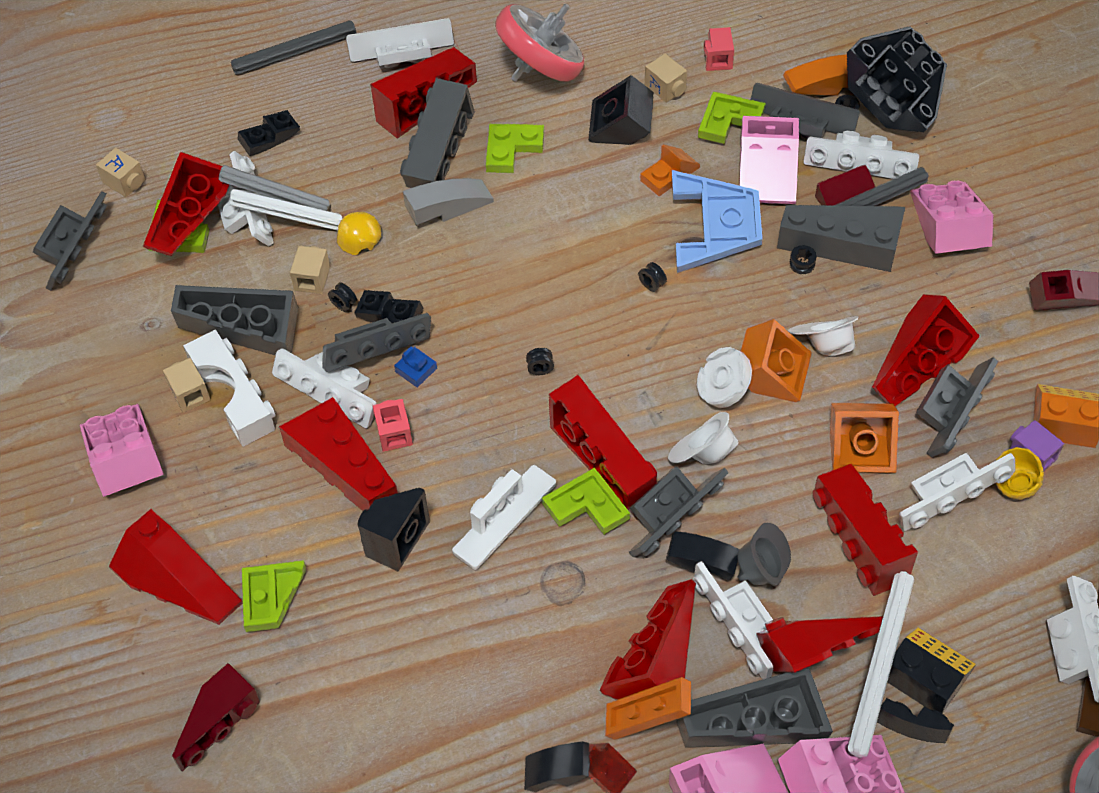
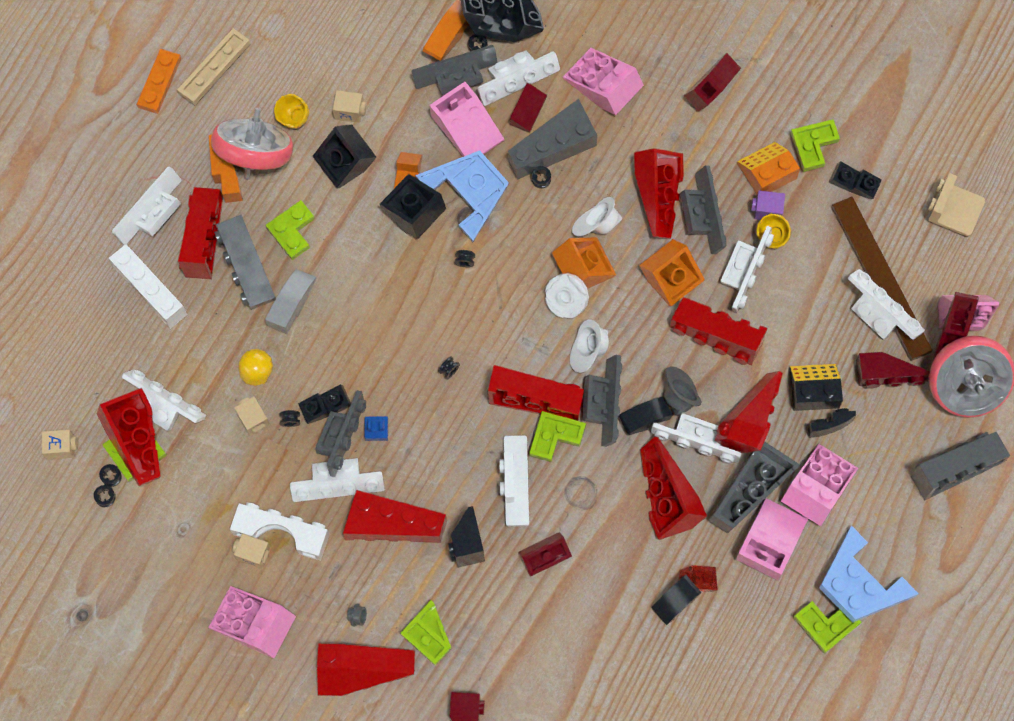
camera: 40 degrees left, 15 degrees up
dark grey bracket [32,191,107,291] -> none
dark grey wedge [171,285,298,356] -> none
light grey axle [219,165,329,211] -> none
white axle [229,189,342,230] -> none
dark grey axle [231,20,356,75] -> none
black slope [237,110,300,156] -> none
coral brick [372,399,413,452] -> none
orange plate [605,677,691,740] -> none
lime plate [698,92,766,144] -> none
coral brick [704,27,734,71] -> none
dark grey axle [834,167,929,206] -> none
white axle [848,571,914,758] -> none
none -> black bush [94,485,116,508]
none -> black bush [99,464,122,487]
none -> white arch [109,244,187,329]
none -> orange slope [208,135,243,203]
none -> yellow hair [274,94,310,129]
none -> dark grey plate [347,604,367,627]
none -> black slope [380,174,446,240]
none -> dark red slope [518,532,572,577]
none -> dark red slope [856,352,930,389]

